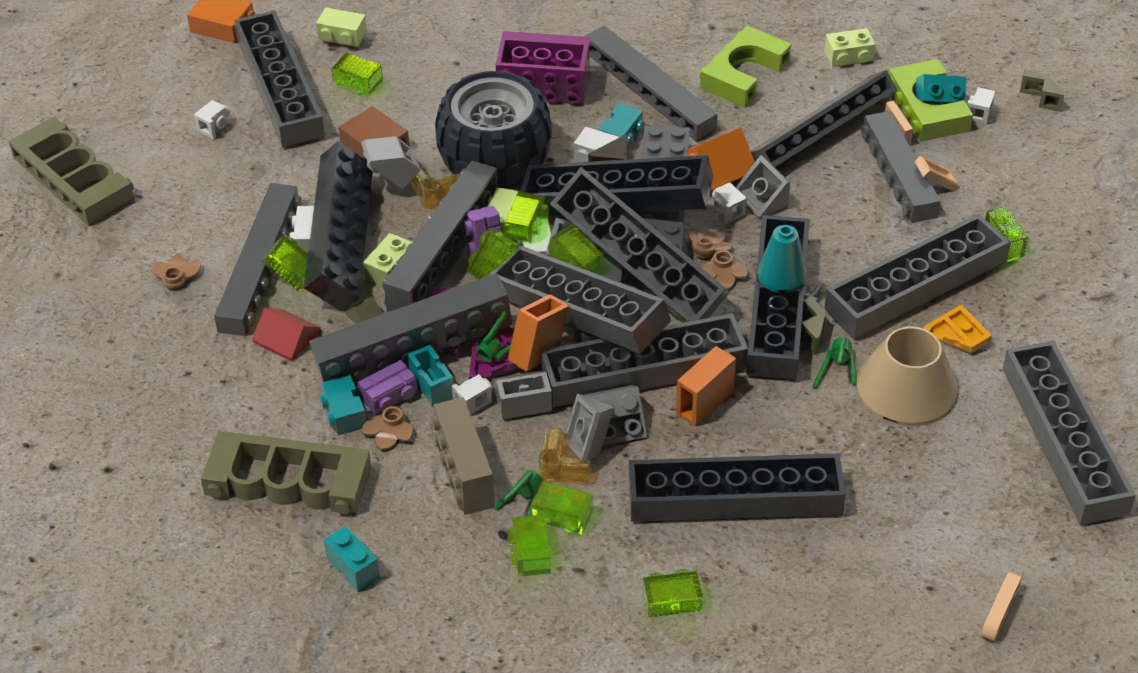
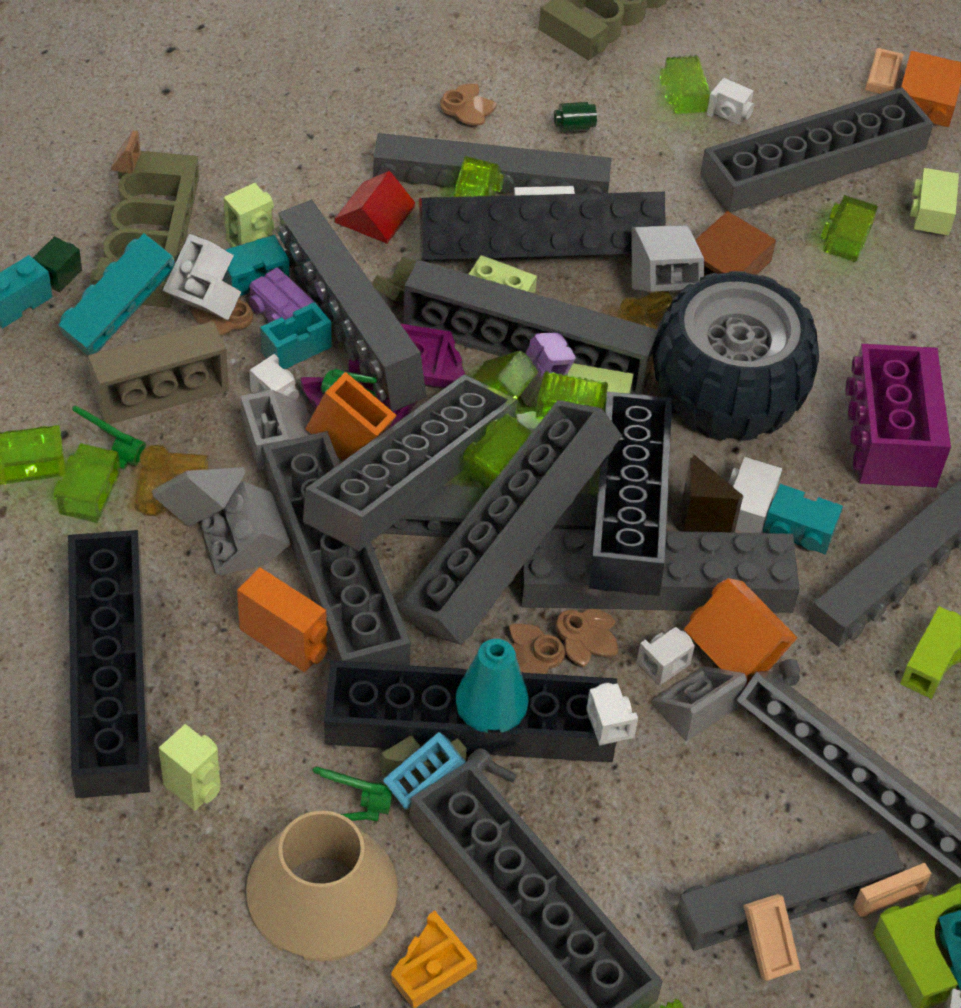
camera: 80 degrees right, 5 degrees up
none -> dark green brick [33,236,82,293]
none -> teal brick [58,233,175,355]
none -> medium nougat slope [111,130,141,174]
none -> yellowish green brick [159,724,221,811]
none -> white brick [163,234,241,320]
none -> yellowish green brick [224,183,275,247]
none -> medium azure slope [383,732,466,809]
none -> dark green brick [554,102,597,132]
none -> white brick [587,683,638,745]
none -> clear neon green brick [660,55,710,114]
none -> light nougat tile [865,48,904,94]

